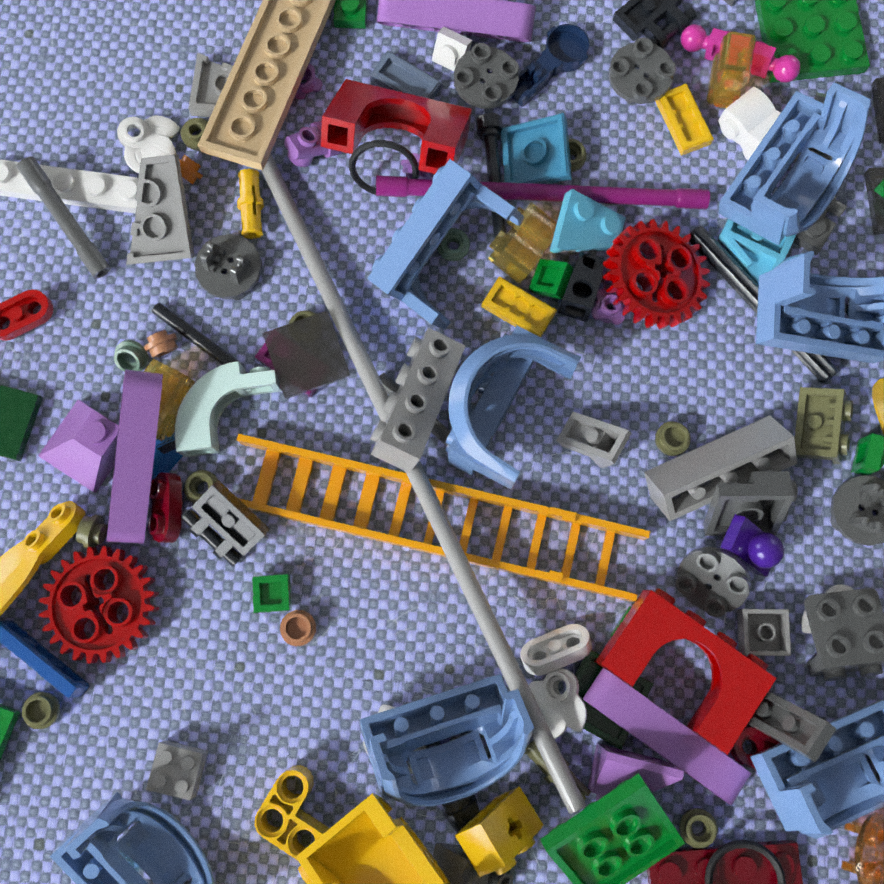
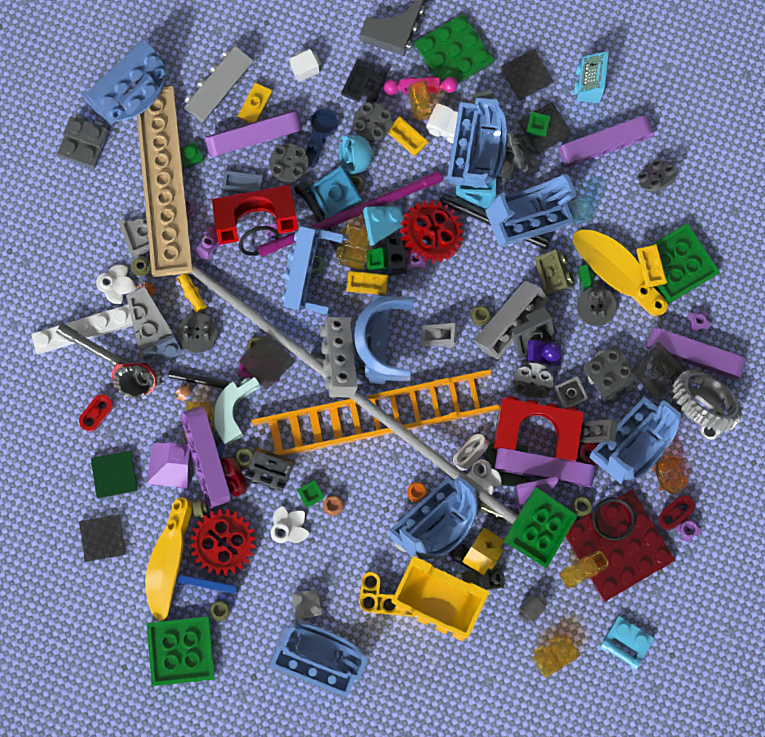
camera: 30 degrees left, 0 degrees up
sand green plate [114,340,149,372] -> none
white plate [432,27,472,71] -> none
none -> dark grey hair [112,362,163,398]
none -> sand blue plate [143,334,182,365]
none -> white plate [271,506,309,543]
none -> medium azure cylinder [338,134,374,175]
none -> orange plate [407,482,427,503]
none -> dark grey plate [507,132,539,174]

